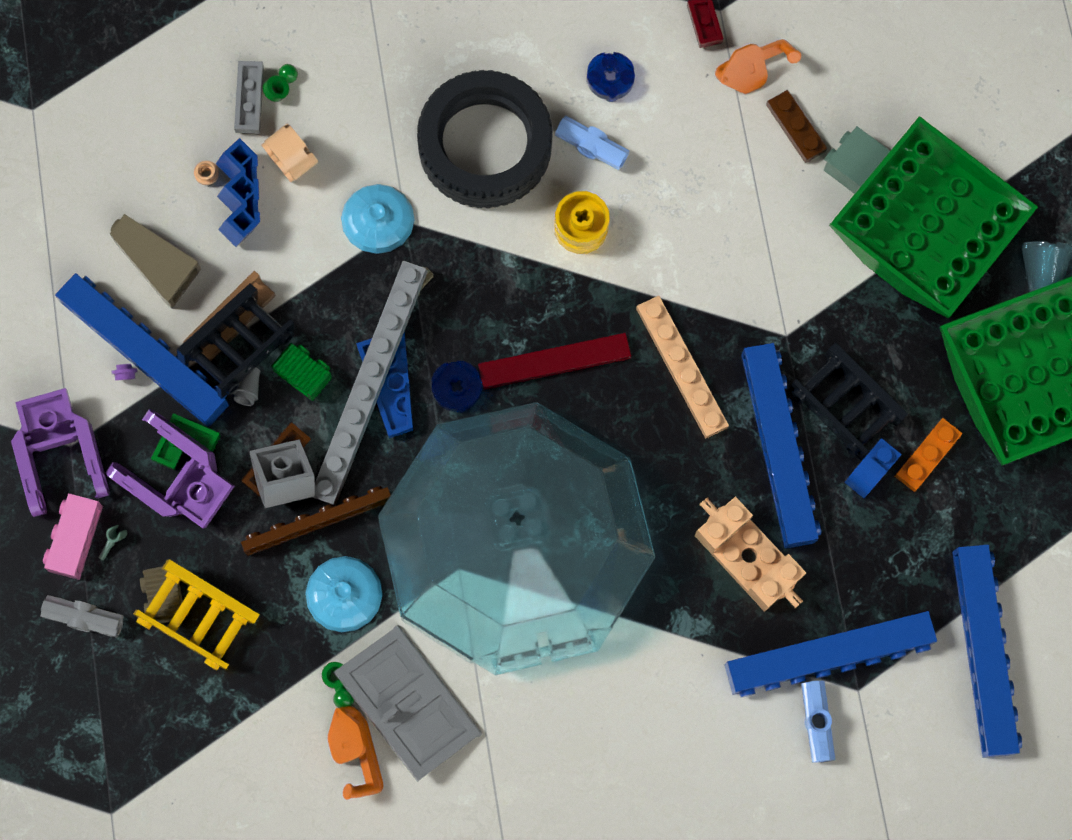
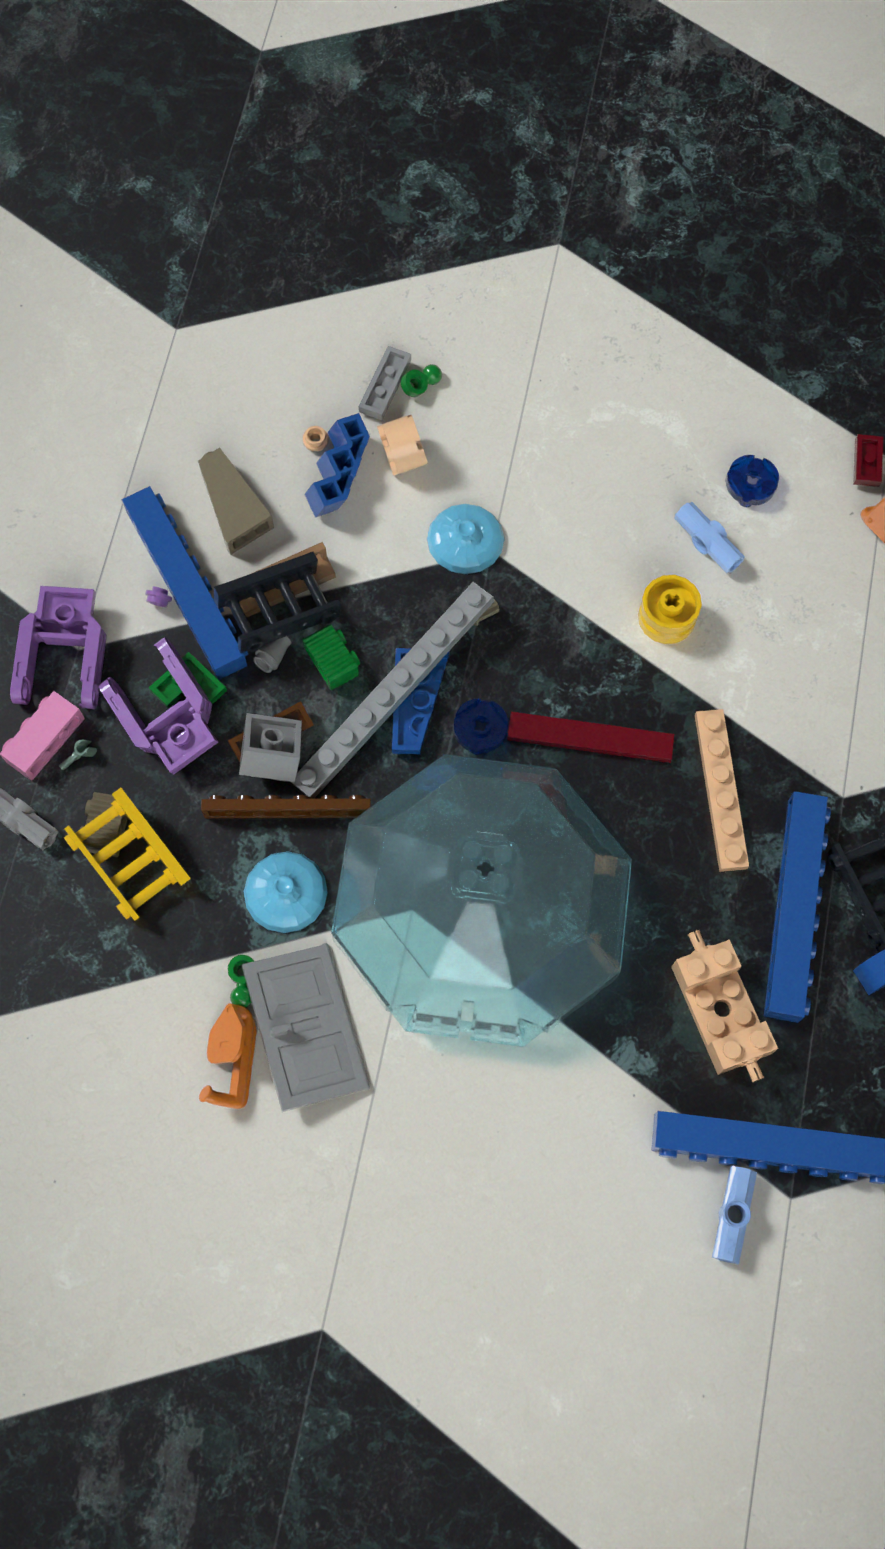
camera: 25 degrees right, 5 degrees down
black tyre [417,70,553,208] -> none

